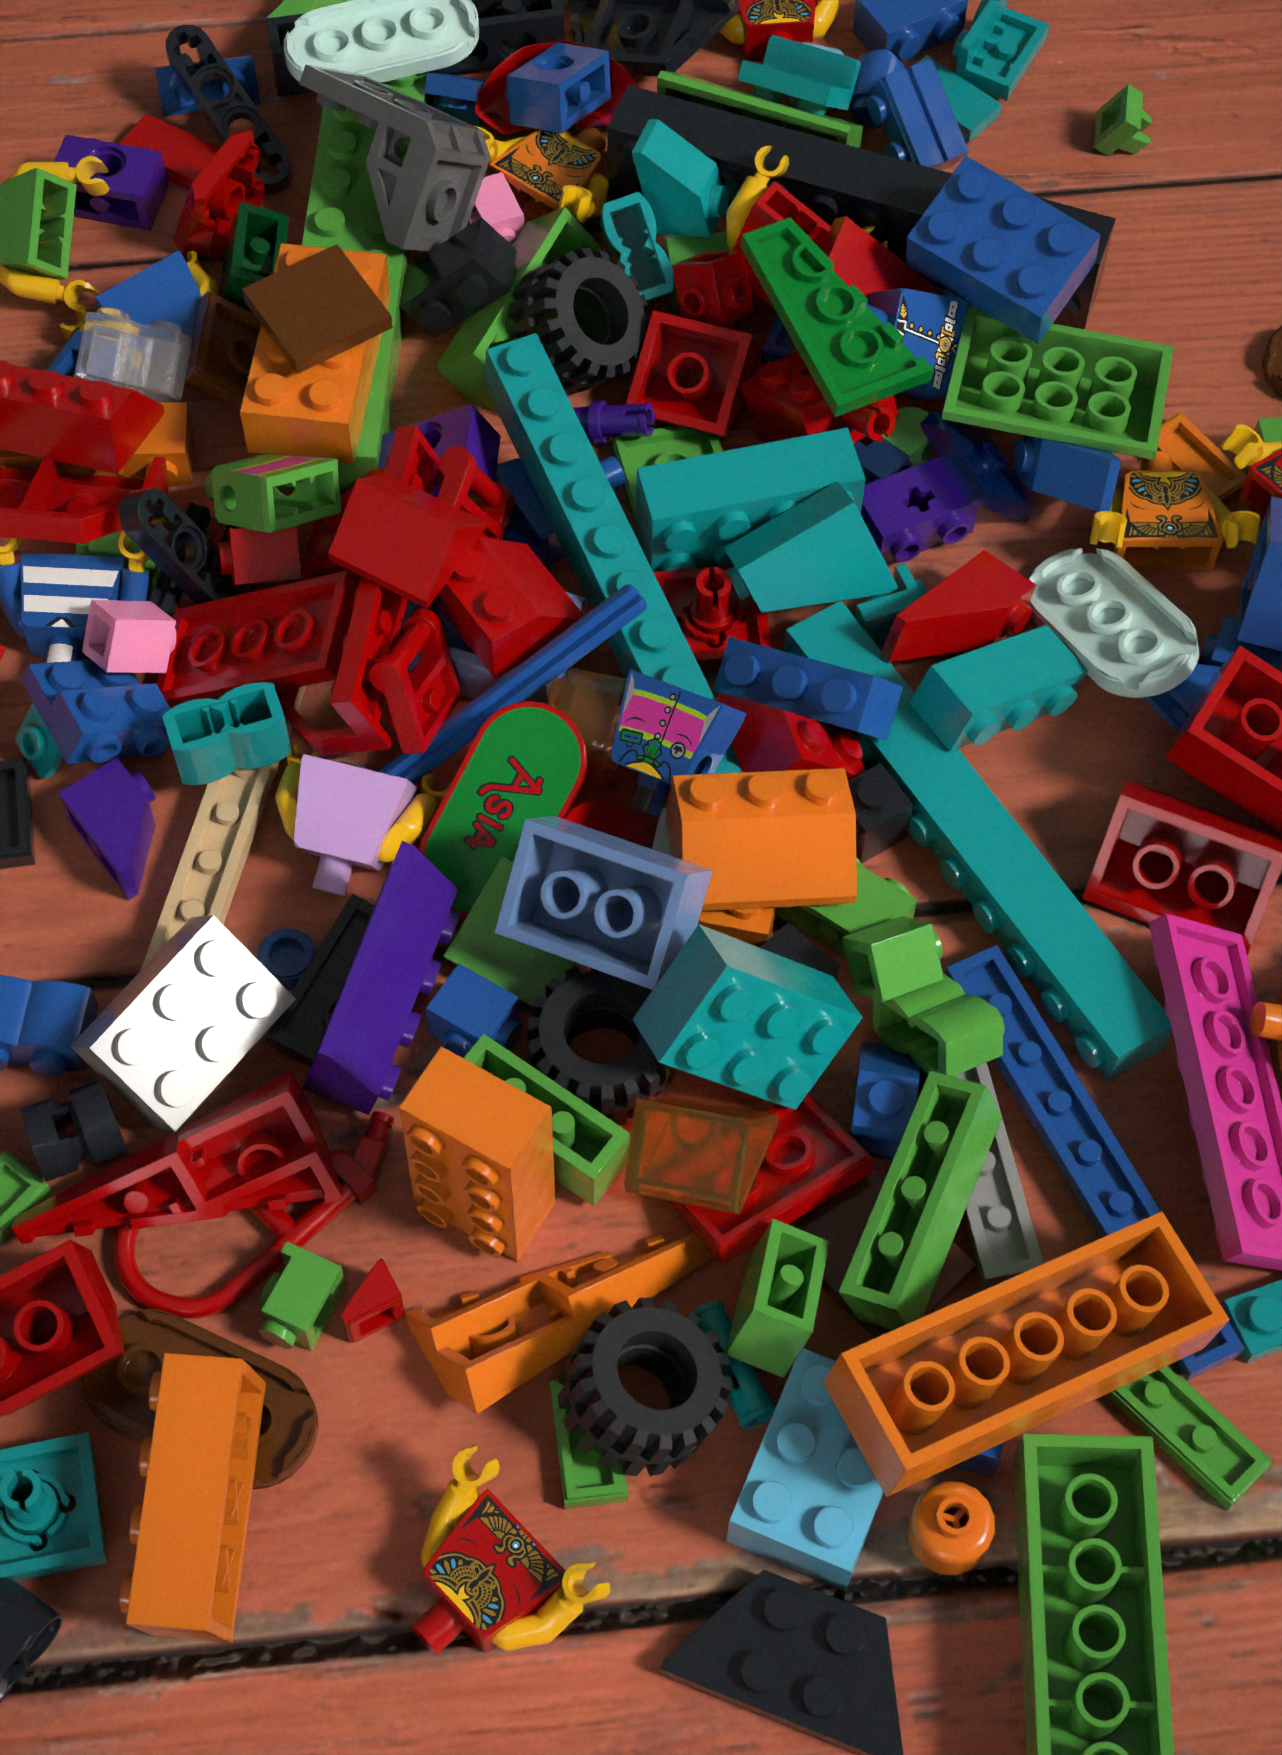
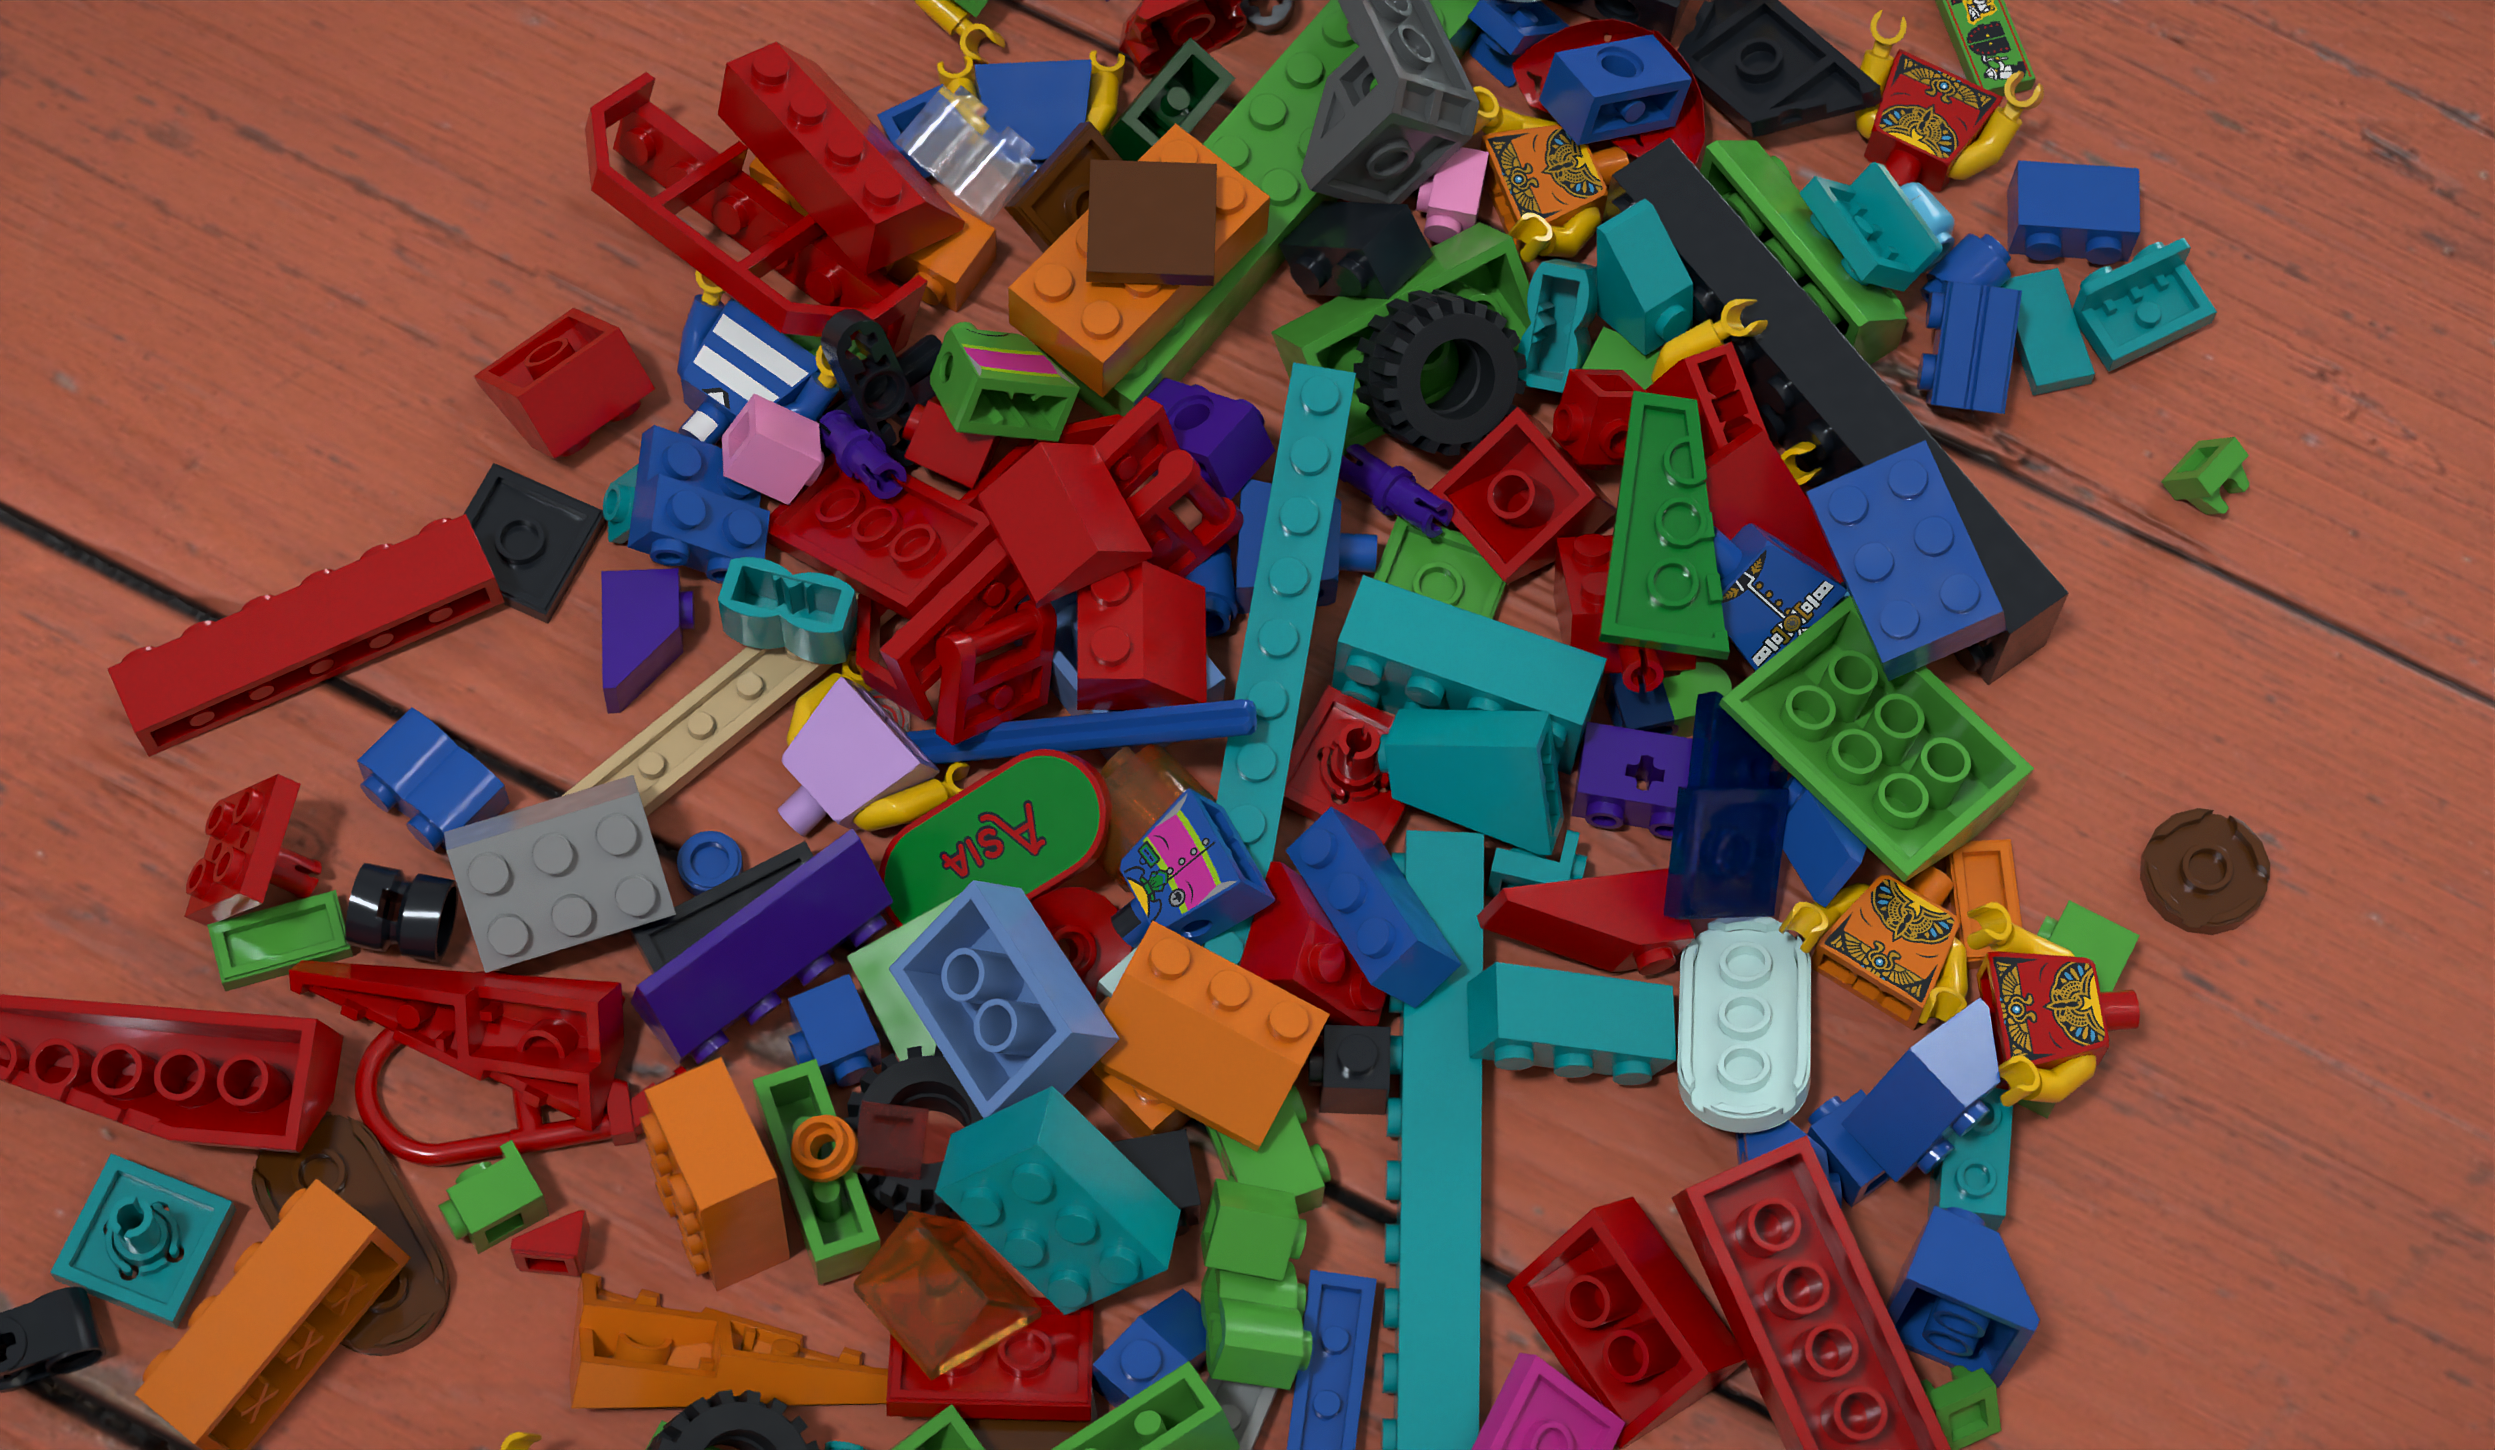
camera: 30 degrees right, 5 degrees up
none -> orange plate [791,1115,858,1182]
none -> dark purple pin [819,410,907,499]
none -> clear red tile [853,1101,929,1180]
none -> clear blue plate [1663,785,1789,920]

